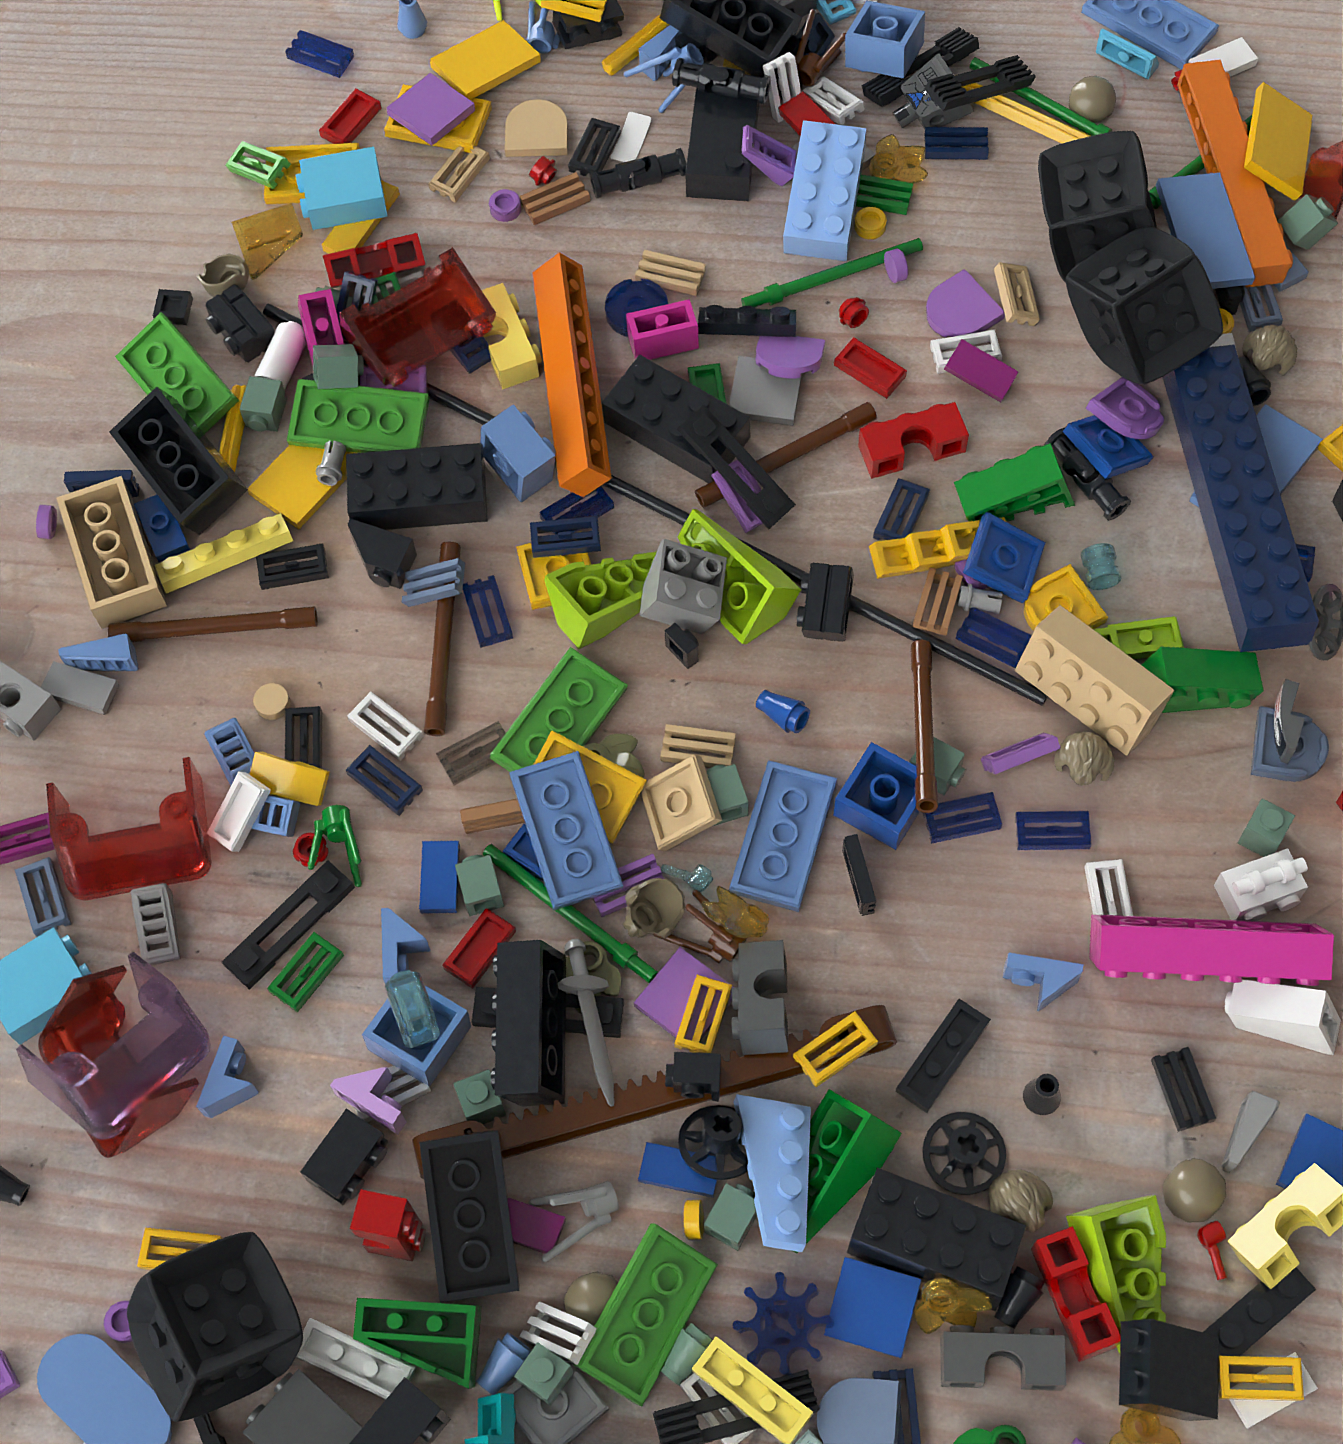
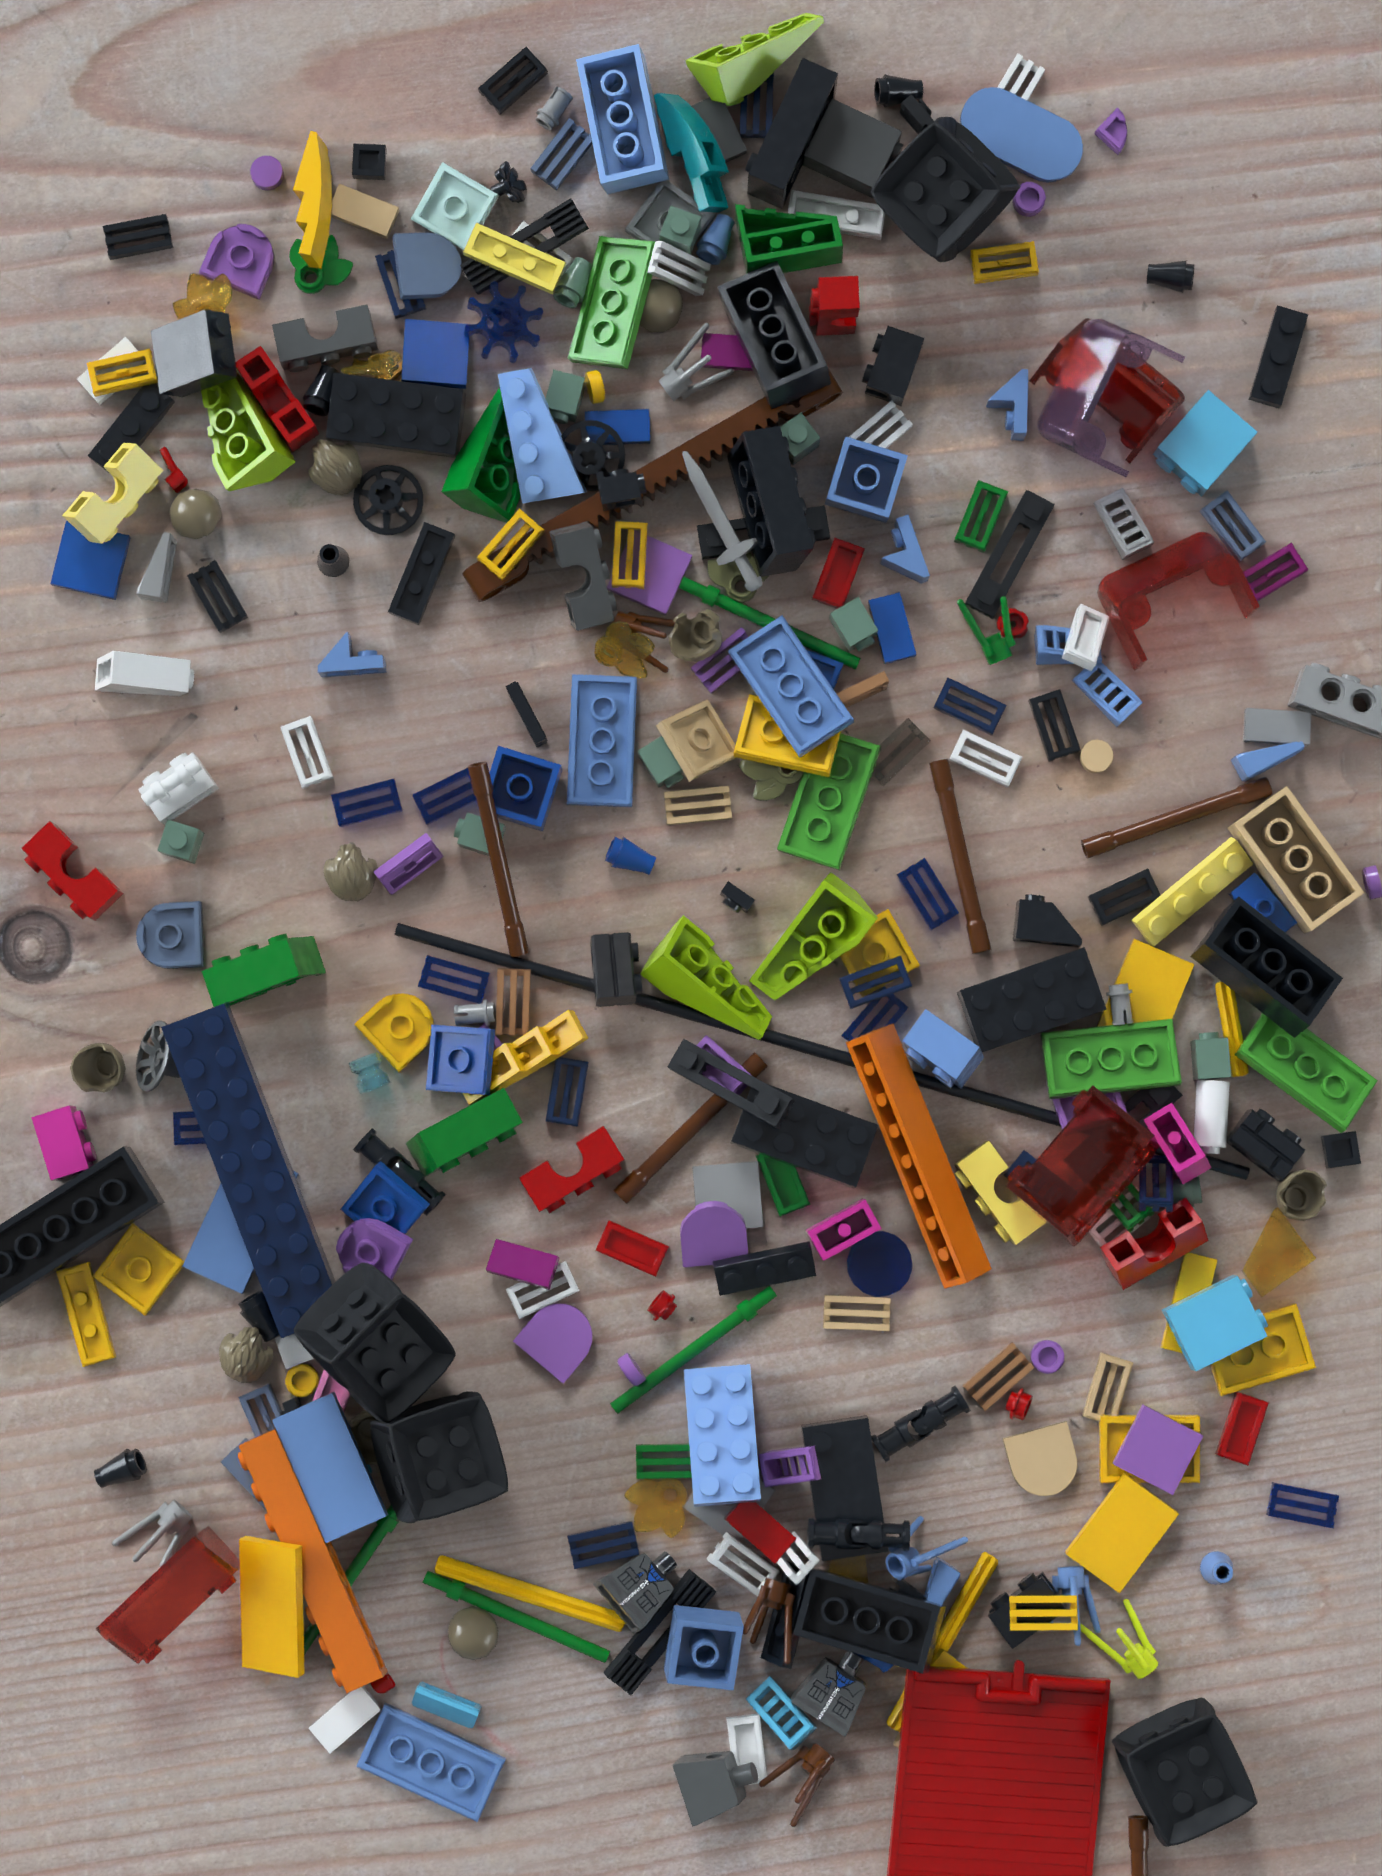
camera: 160 degrees right, 20 degrees up
dark blue tile [64,470,140,498] -> none
bright green tile [225,141,291,189] -> none
yellow slope [249,751,330,806] -> none
sand green brick [313,344,364,389] -> none
lavender slope [330,1067,406,1135] -> none
clear light blue brick [385,970,440,1048] -> none
sand blue tile [401,558,466,607] -> none
black tile [568,118,621,176] -> none
white sticker [610,112,651,162] -> none
light grey slope [640,539,727,634] -> none
clear light blue hand [661,864,713,892] -> none
yellow tile [854,207,887,240] -> none
black container [924,55,1036,111] -> none
tan tile [994,262,1040,326] -> none
tan brick [1015,605,1175,756] -> none
dark pink brick [1089,914,1334,986] -> none
lime hinge [1094,616,1184,659] -> none
dark grey slope [1274,679,1305,764] -> none
sand green brick [1277,194,1338,250] -> none

